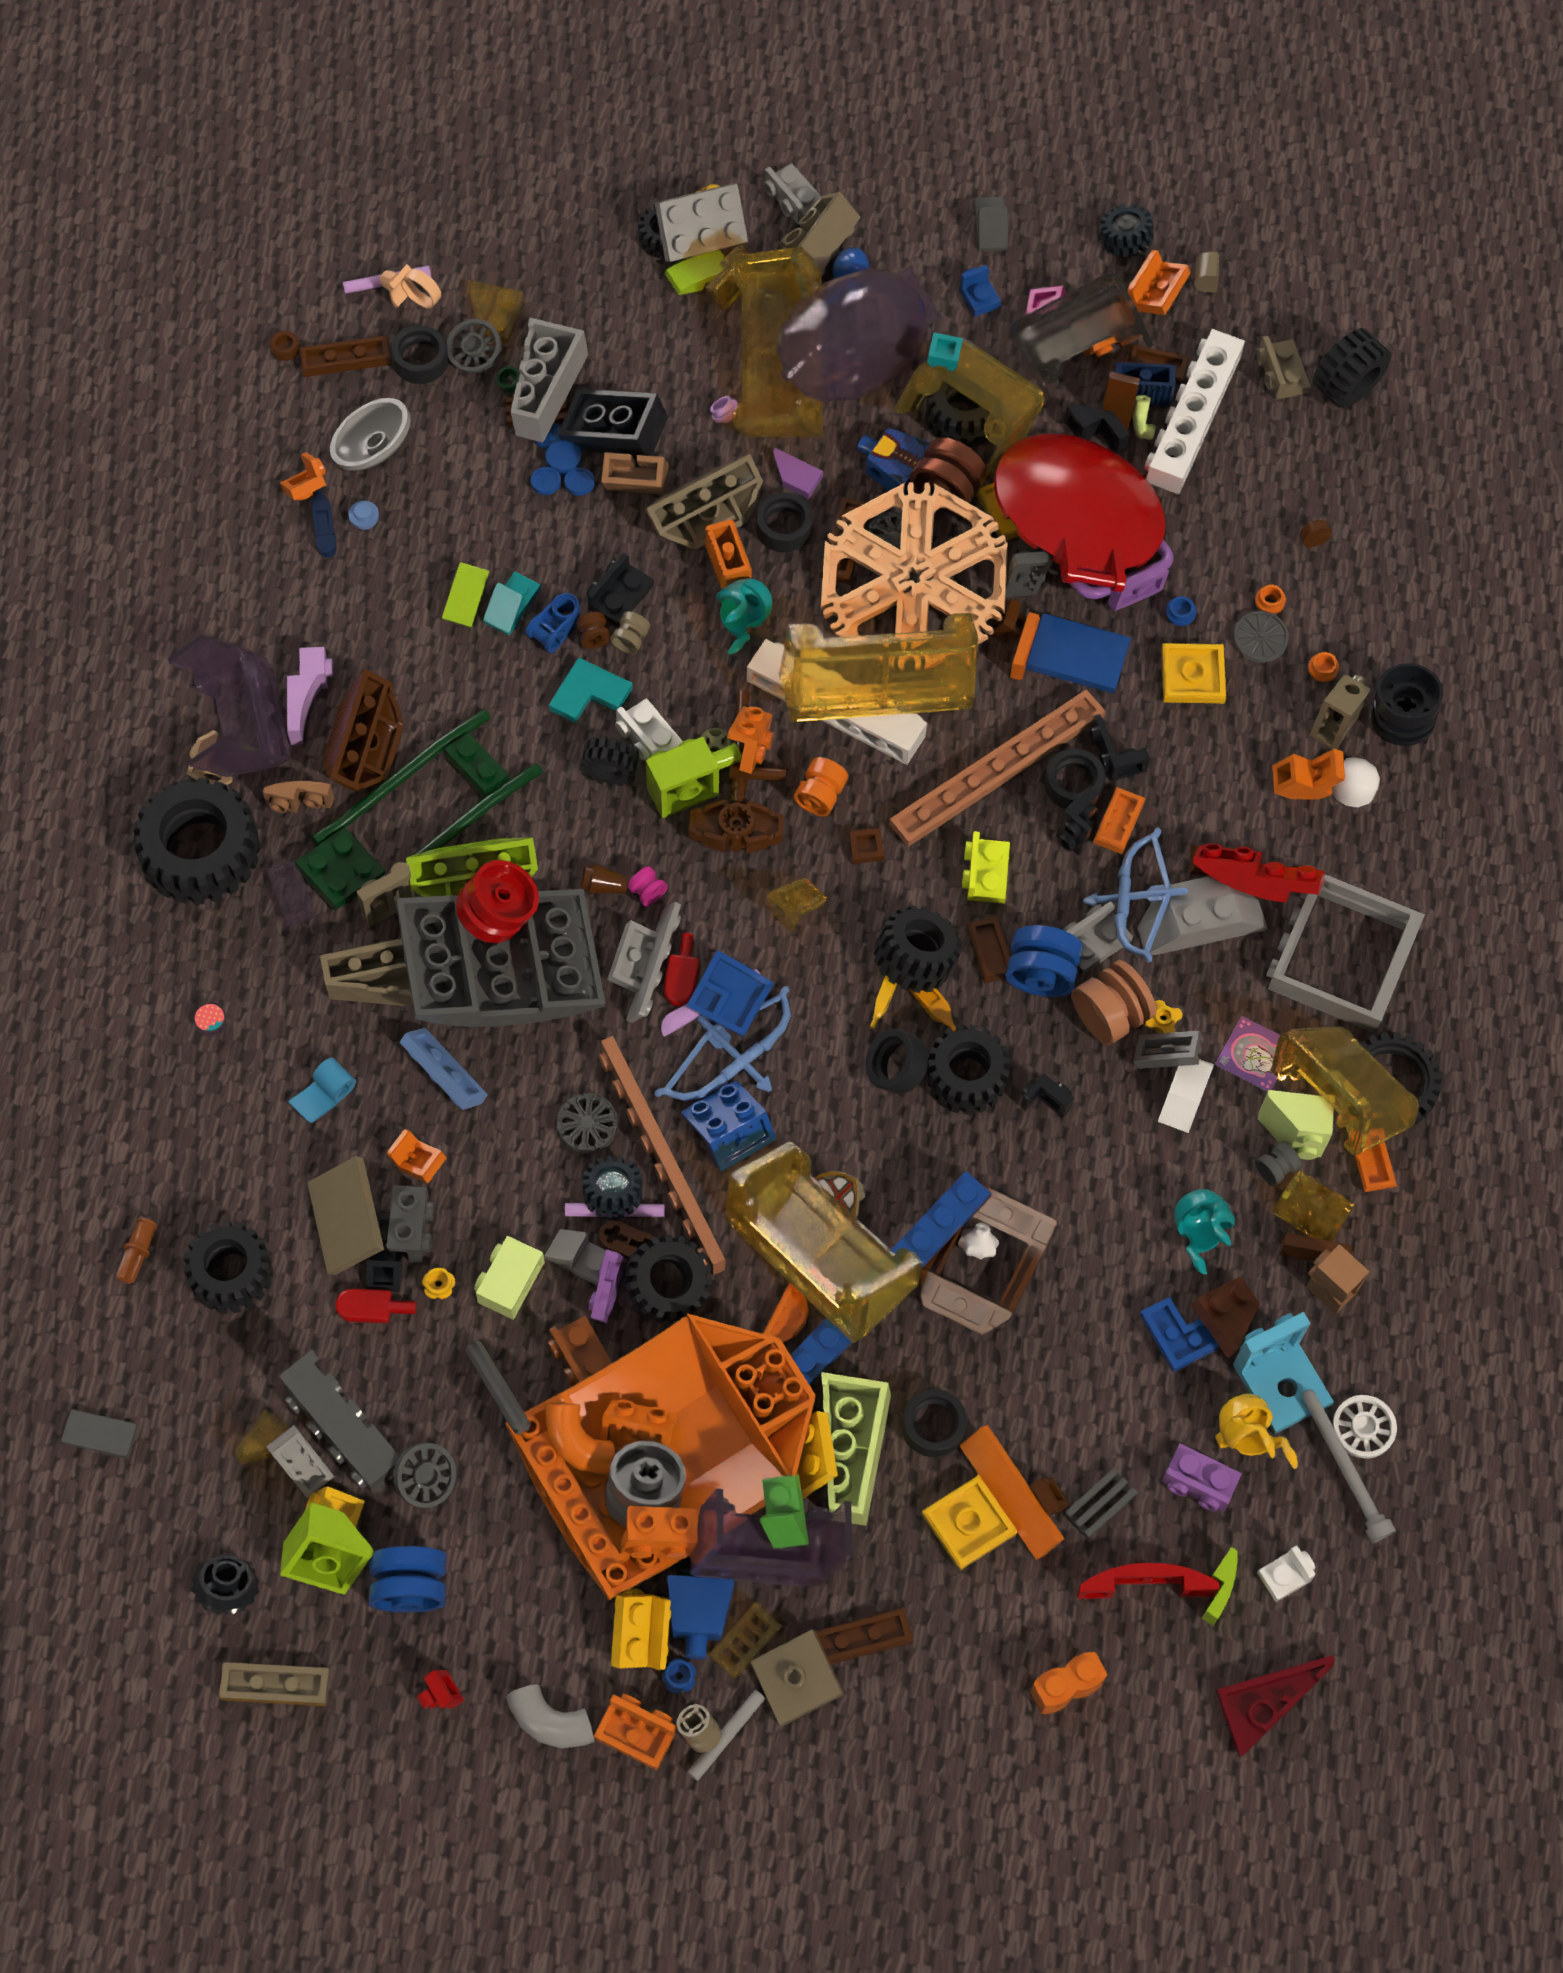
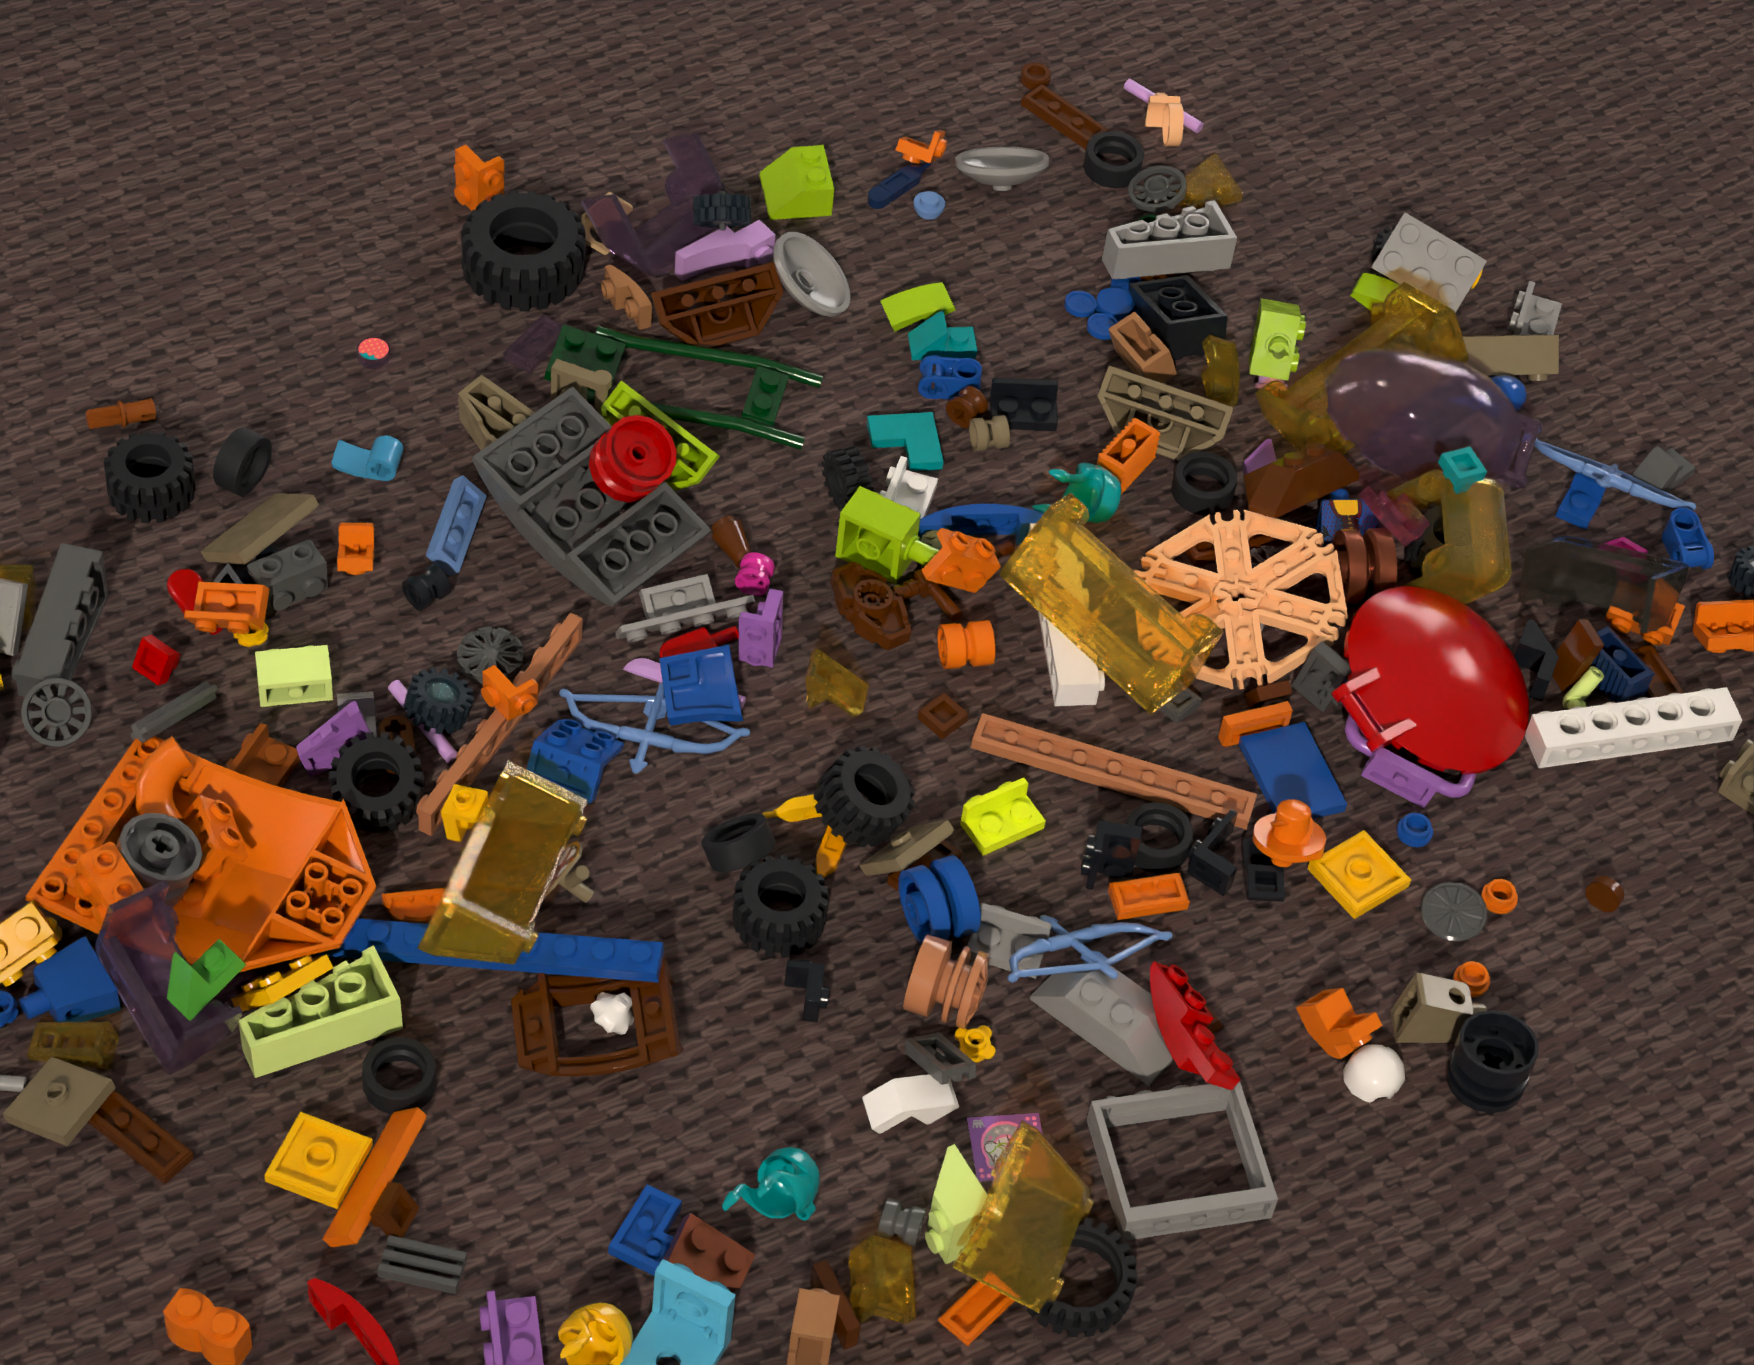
camera: 50 degrees right, 15 degrees down
none -> red tile [132,635,181,686]
none -> orange bracket [184,582,270,634]
none -> black tyre [213,427,272,497]
none -> black wheel [402,564,451,611]
none -> yellow bracket [441,784,489,842]
none -> orange bracket [454,144,504,211]
none -> orange bracket [481,665,538,721]
none -> black wheel [693,191,751,231]
none -> medium lavender bracket [739,589,783,668]
none -> lime slope [759,145,834,220]
none -> light grey dish [773,232,851,317]
none -> dark tan plate [859,819,954,876]
none -> blue slope [918,504,1054,545]
none -> clear yellow slope [1201,335,1240,407]
none -> black slope [1241,838,1285,902]
none -> reddish brown wedge [1244,443,1359,519]
none -> lime brick [1248,298,1306,381]
none -> orange plate [1252,799,1326,867]
none -> clear pink bracket [1359,486,1430,547]
none -> medium blue piece [1526,435,1696,511]
none -> blue piece [1661,508,1714,573]

